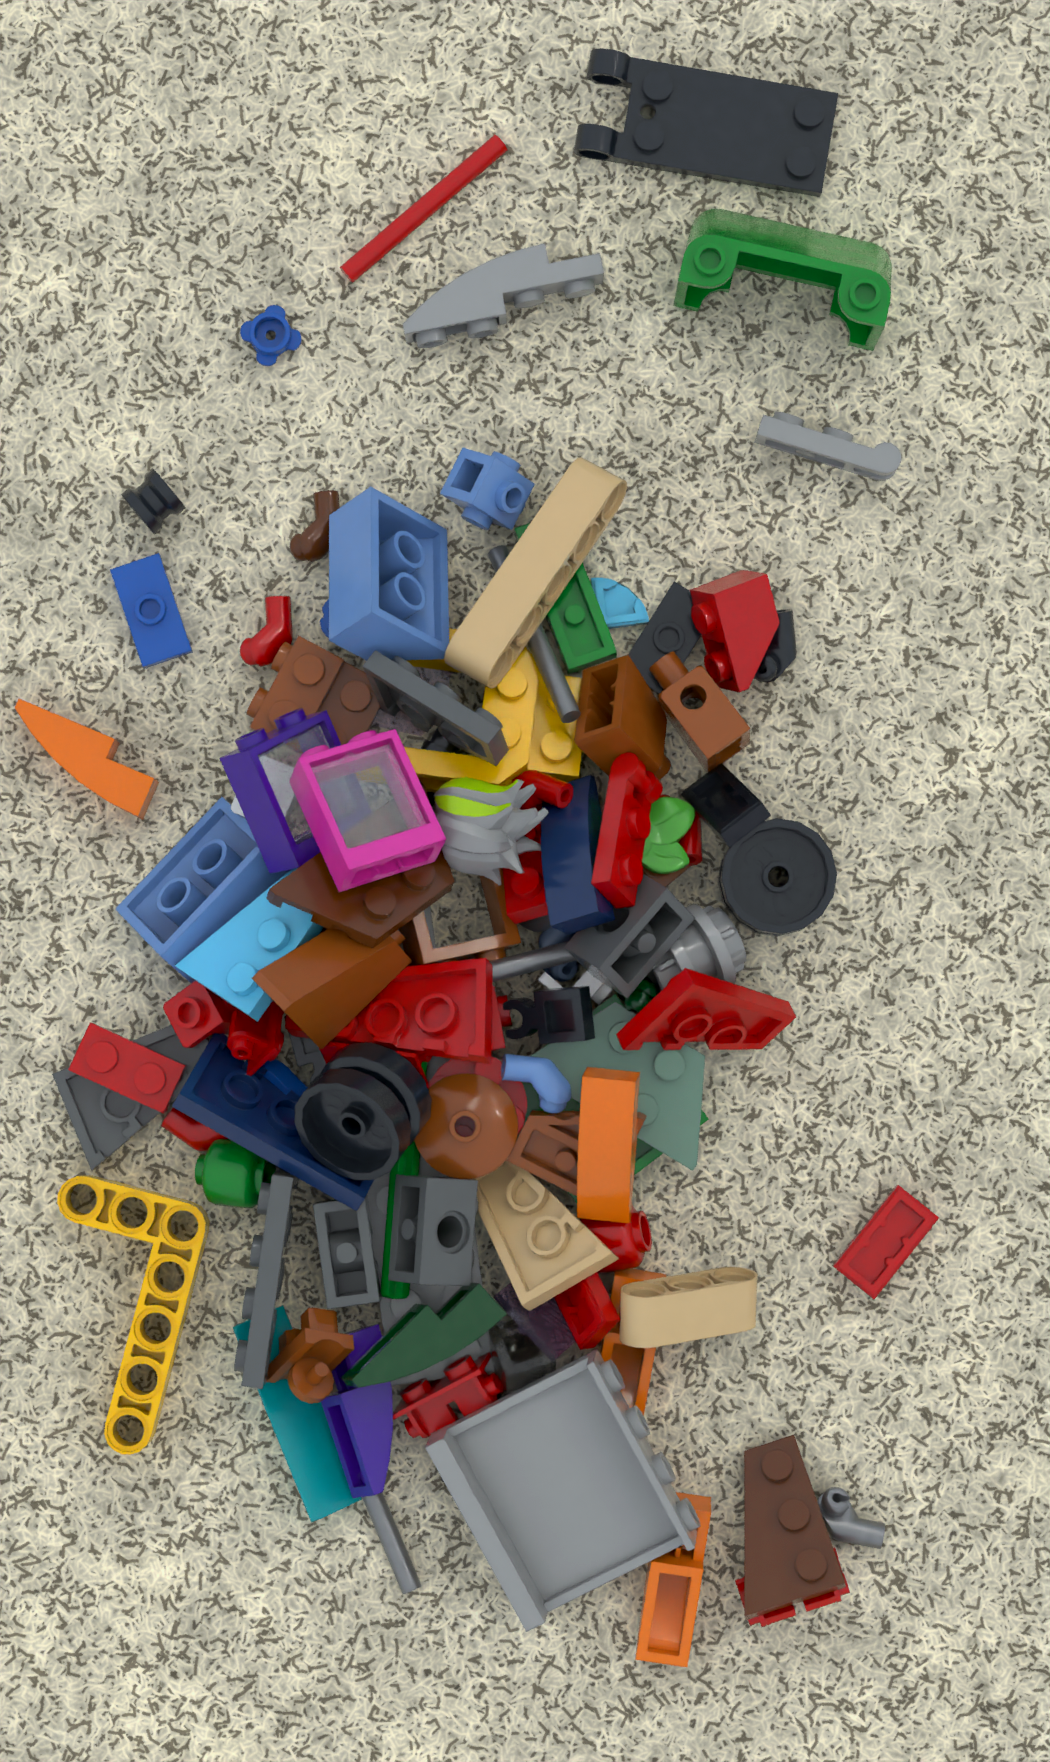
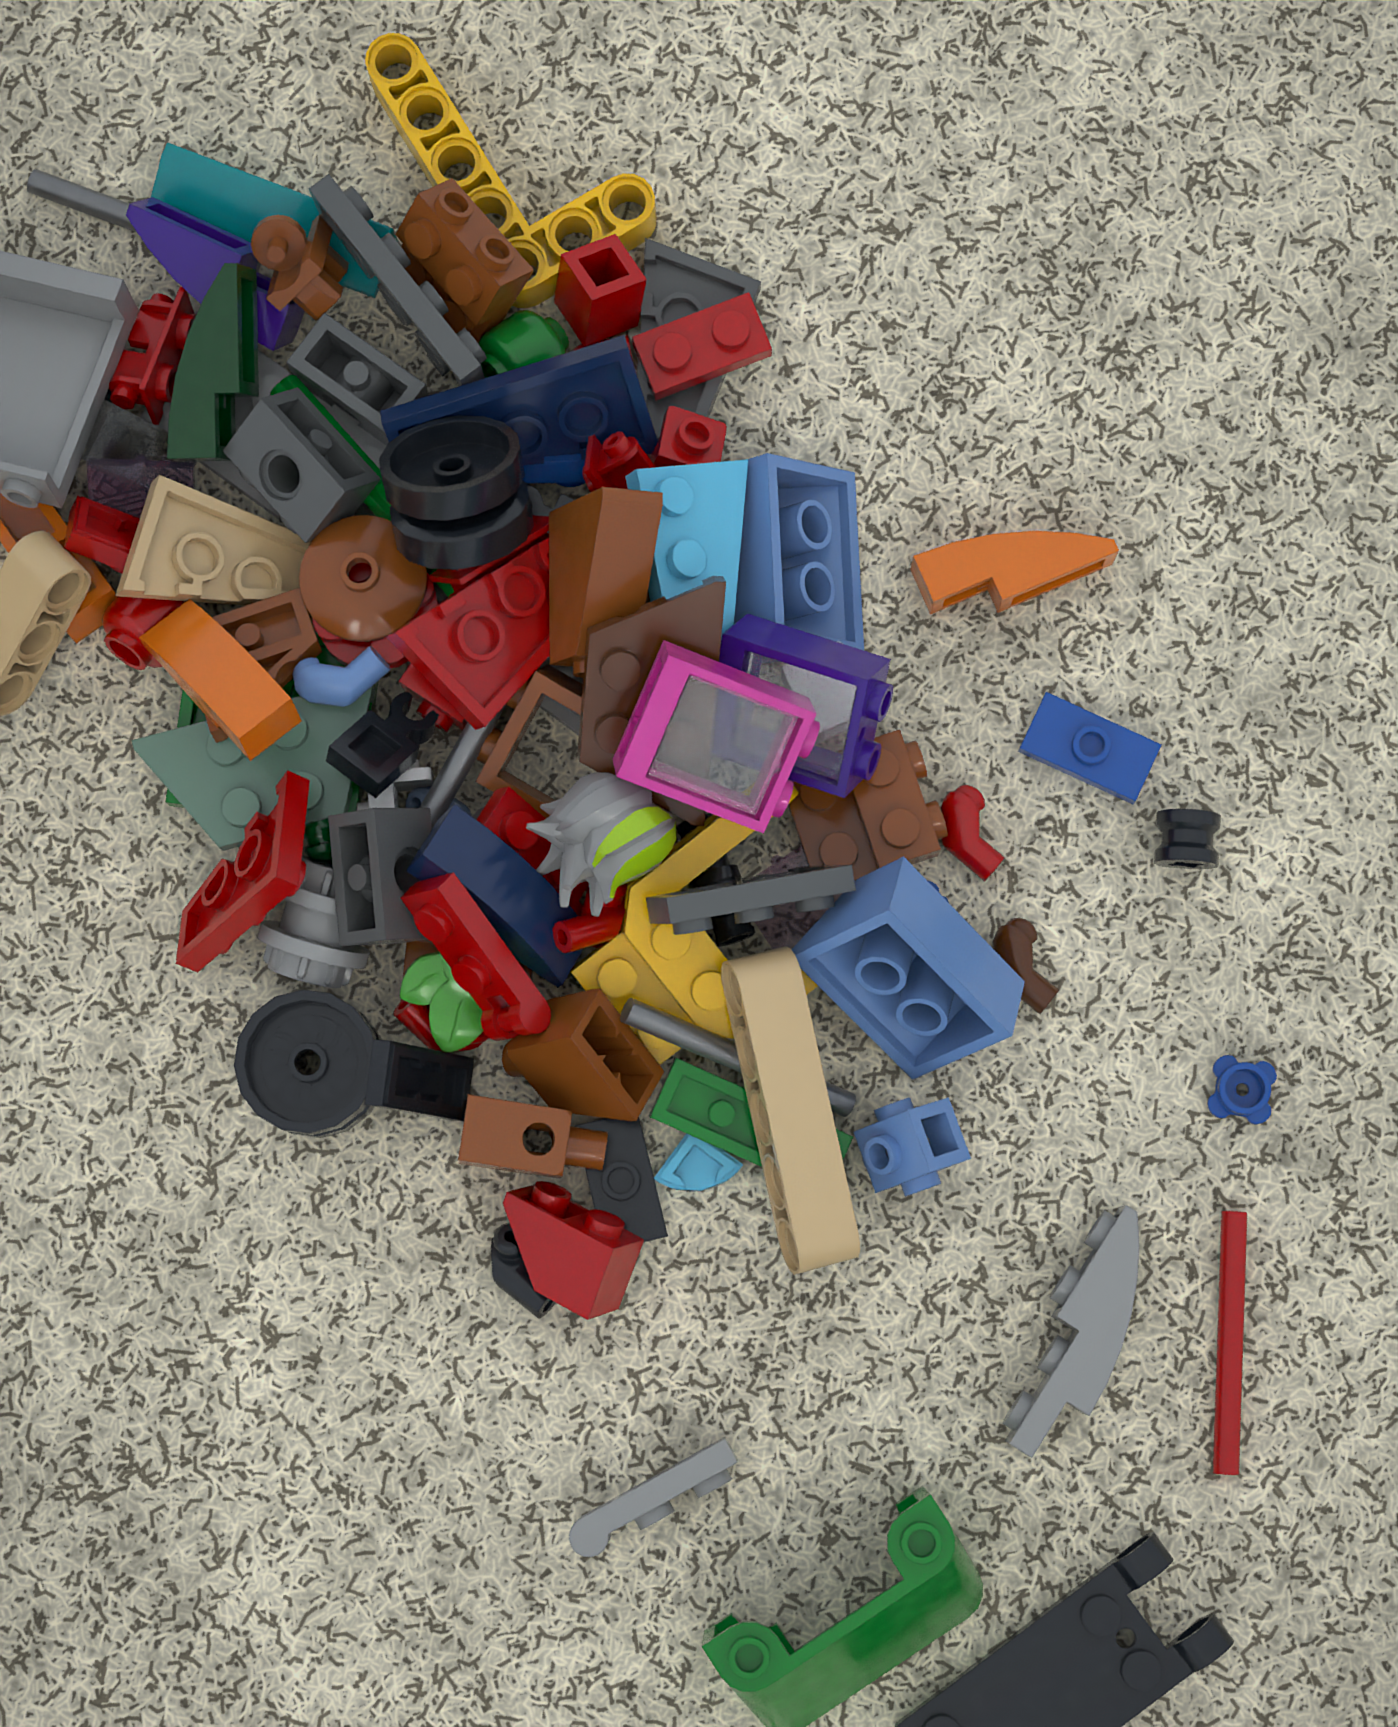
camera: 140 degrees right, 5 degrees down
none -> dark orange plate [395,178,534,343]
none -> red brick [554,234,647,347]

